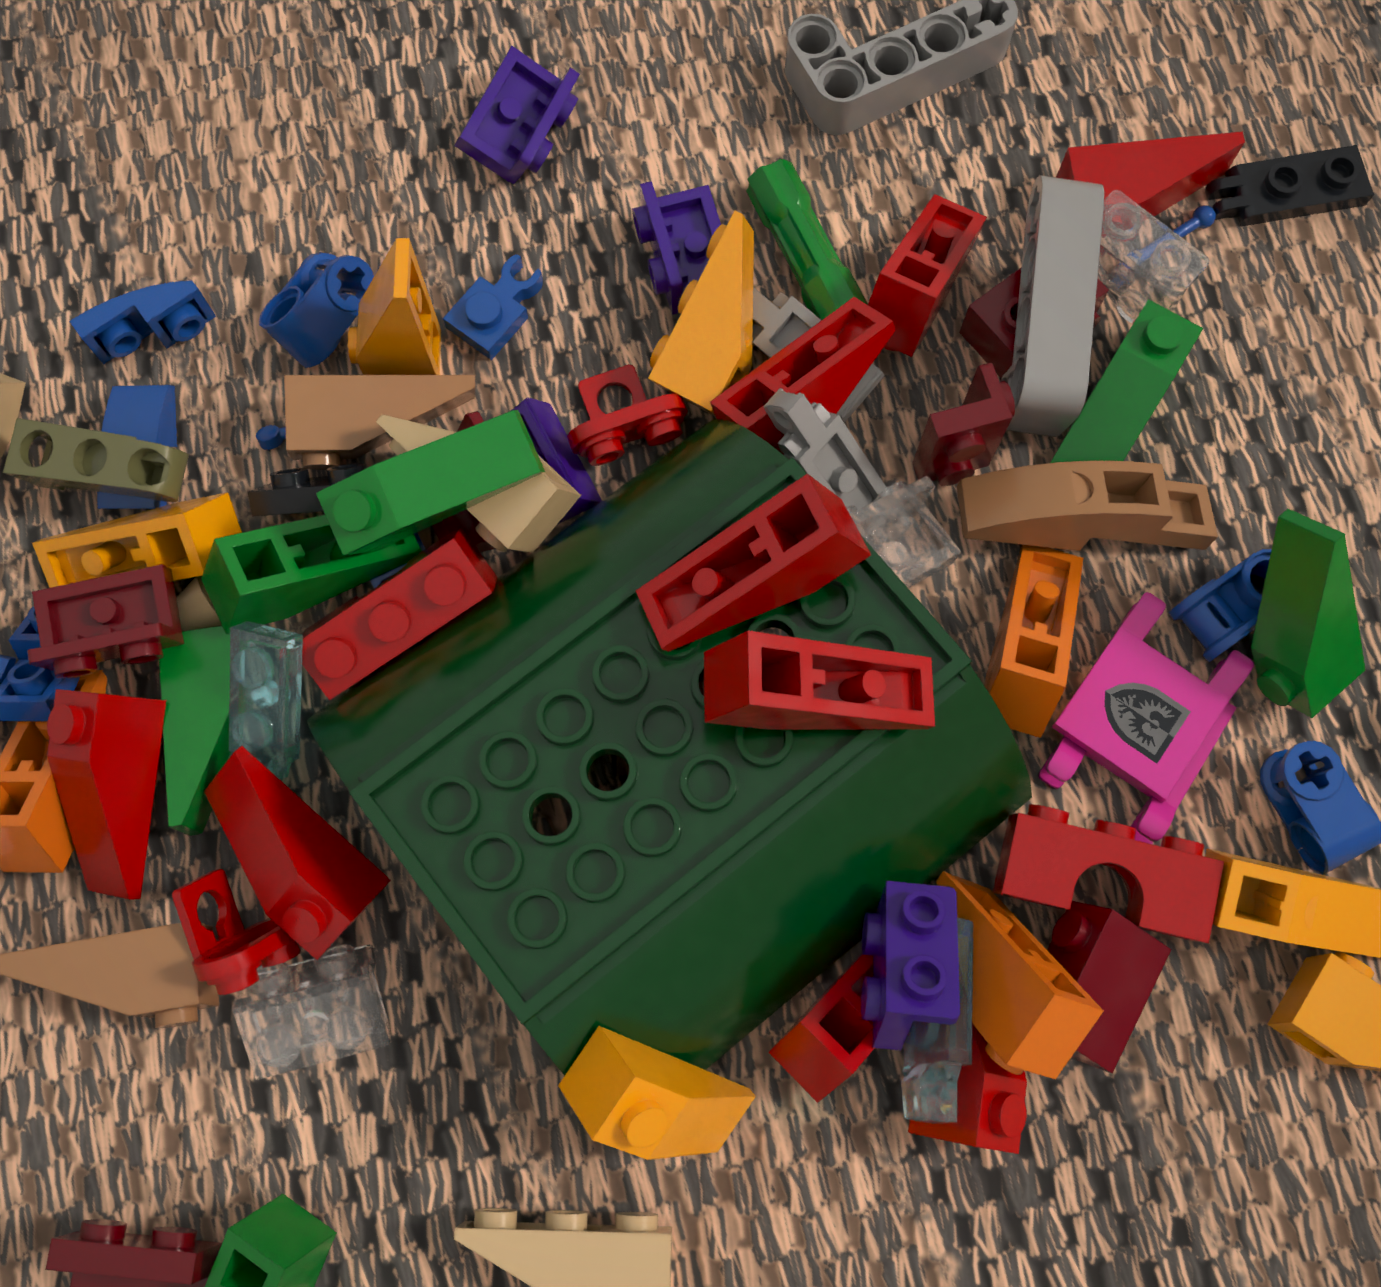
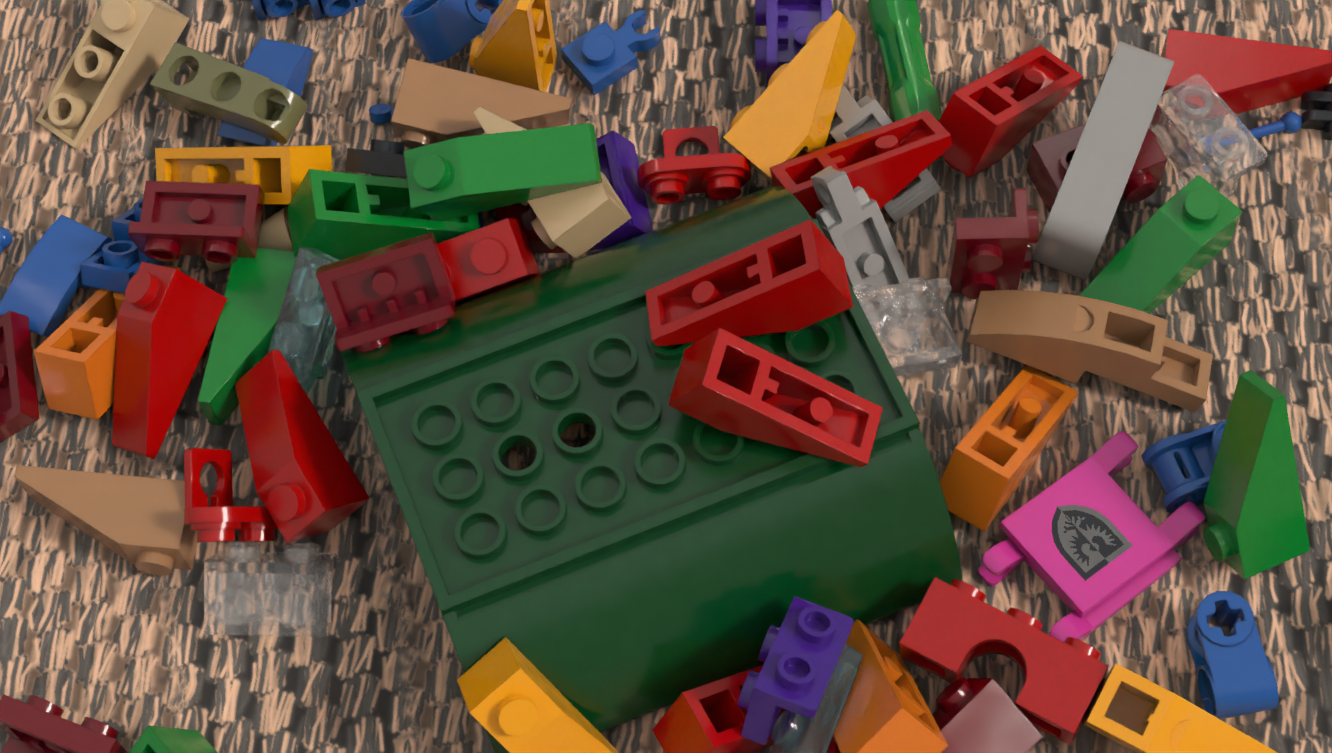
camera: 20 degrees right, 10 degrees down
none -> dark red bracket [316,232,456,352]

